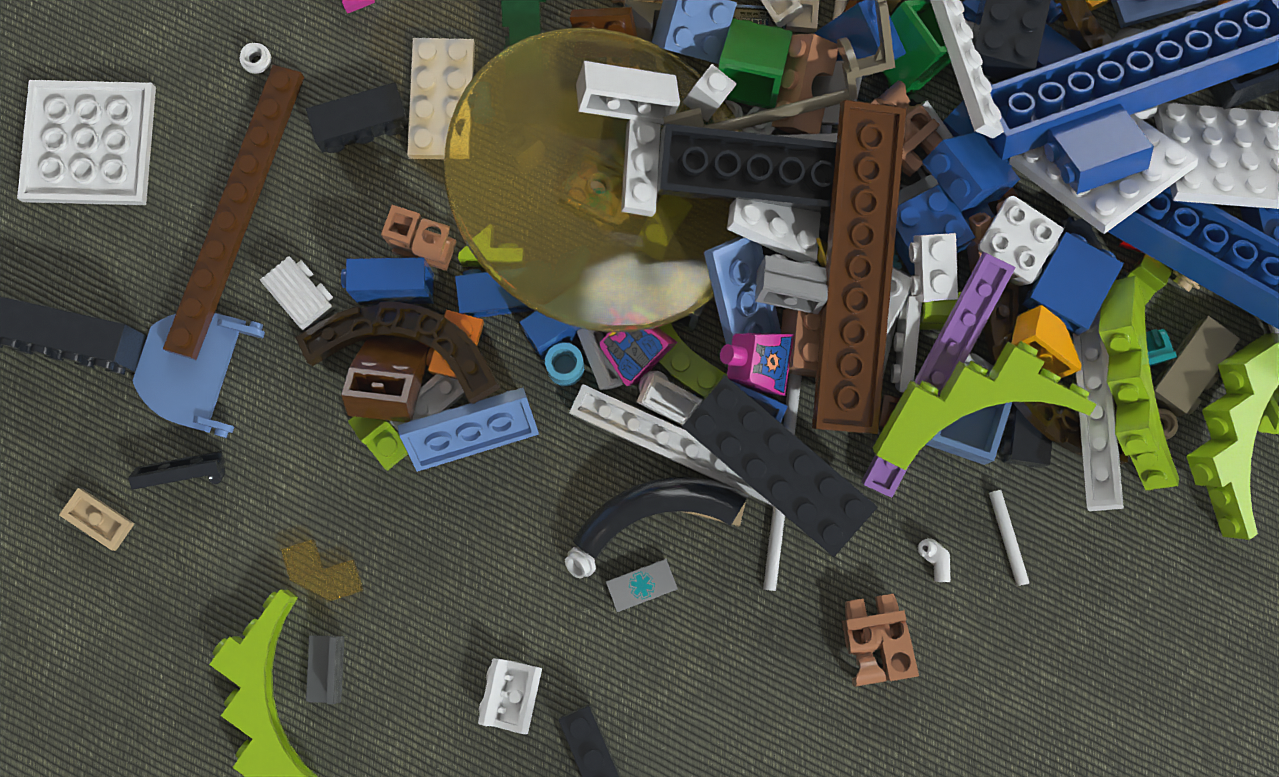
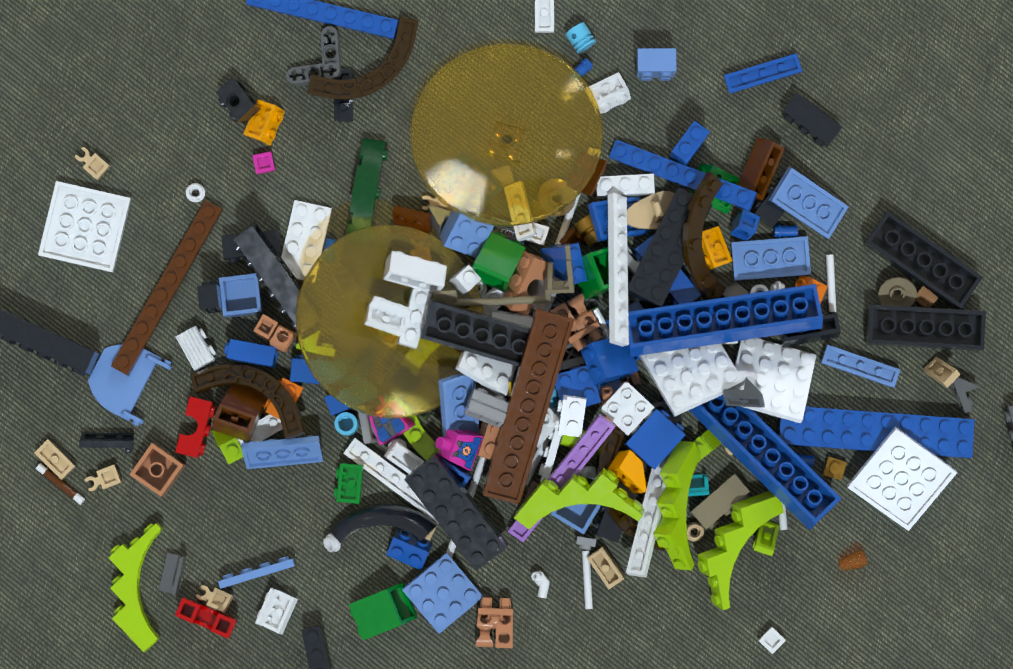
camera: 15 degrees right, 5 degrees up
clear yellow tile [281,539,364,601] -> none
light grey tile [606,559,678,612] -> none
brick [1044,104,1154,194] -> none
none -> reddish brown bar [36,463,85,505]
none -> tan plate [75,147,110,180]
none -> tan plate [85,465,122,491]
none -> nougat brick [130,443,186,497]
none -> red arch [175,396,216,459]
none -> red arch [175,597,238,639]
none -> tan plate [196,585,233,614]
none -> black brick [197,281,223,314]
none -> medium blue plate [218,556,296,589]
none -> medium blue piece [219,273,264,318]
none -> black brick [233,221,322,333]
none -> green bracket [334,463,364,504]
none -> green slope [349,582,418,640]
none -> white bracket [364,296,410,337]
none -> blue bracket [386,528,433,570]
none -> medium blue plate [402,552,483,634]
none -> light grey plate [576,536,596,550]
none -> tan slope [587,546,626,589]
none -> dark grey slope [723,377,765,408]

